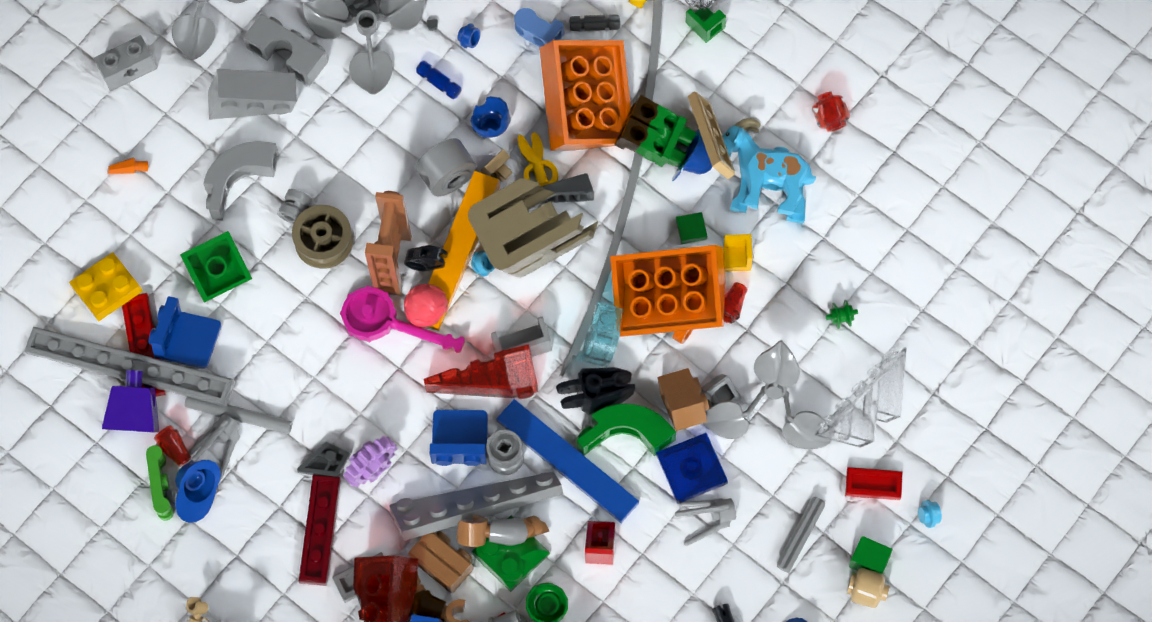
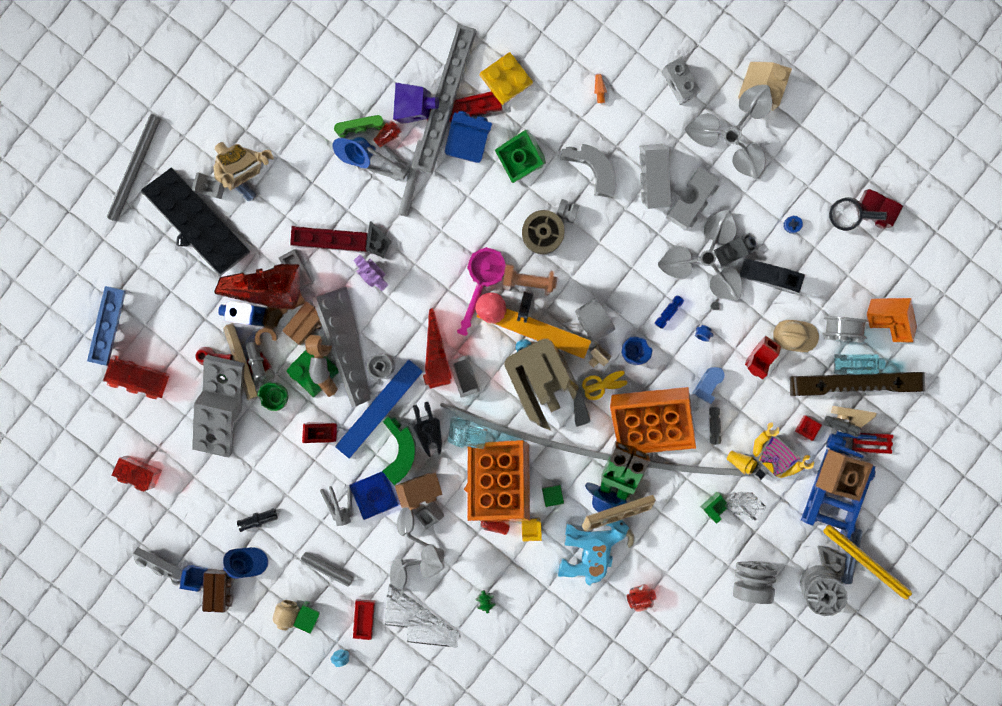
camera: 85 degrees right, 20 degrees up
blue bracket [429,410,488,466] -> none

